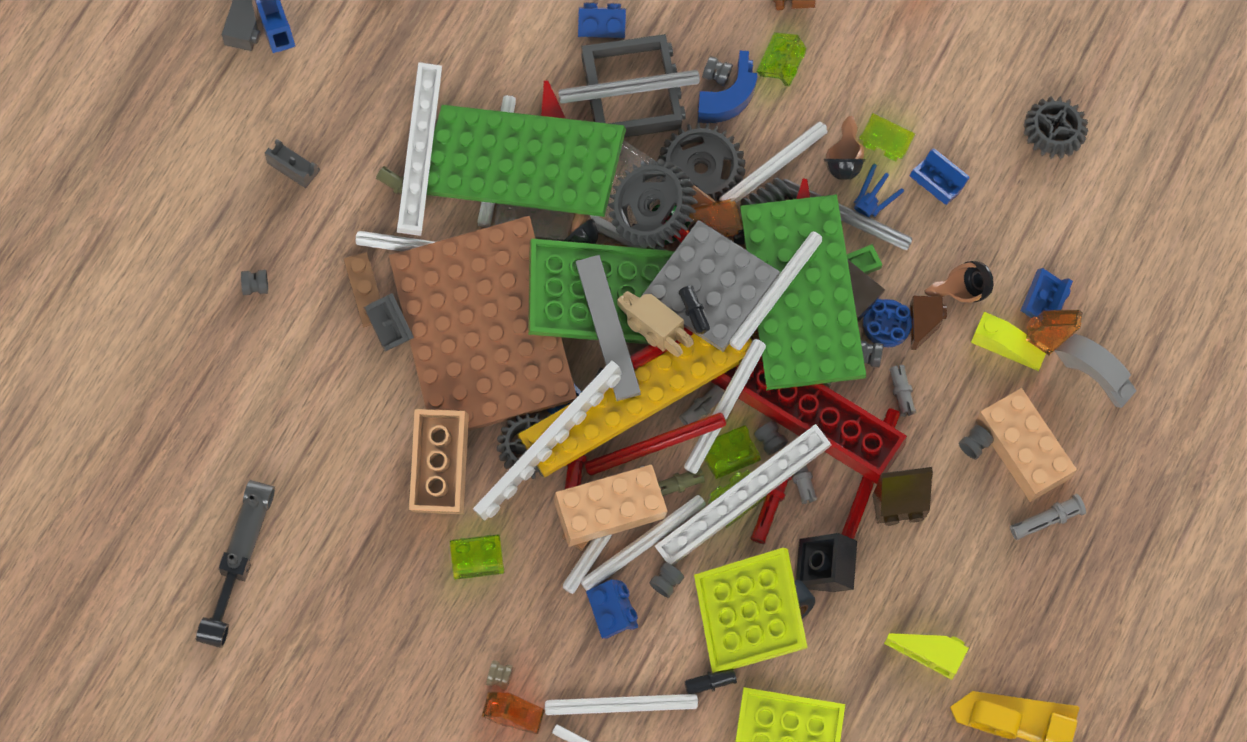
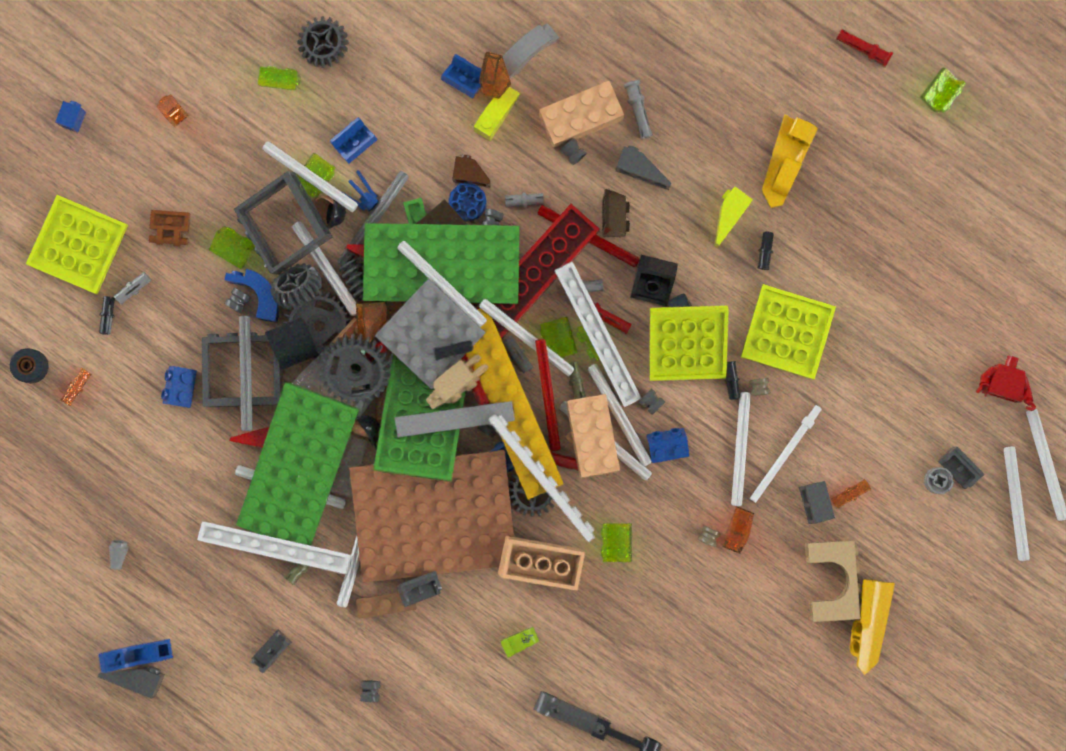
camera: 80 degrees left, 15 degrees up
dark grey wheel [754,421,788,455] -> none
piece [924,261,994,303] -> none
none -> dark grey window [234,171,333,274]
none -> clear neon green bracket [258,66,301,91]
none -> white axle [262,141,358,212]
none -> black slope [265,317,319,370]
none -> dark grey gear [270,263,322,309]
none -> lime leg [500,627,540,658]
none -> dark grey slope [615,146,671,190]
none -> dark tan wheel [750,378,771,396]
none -> black axle [757,231,774,270]

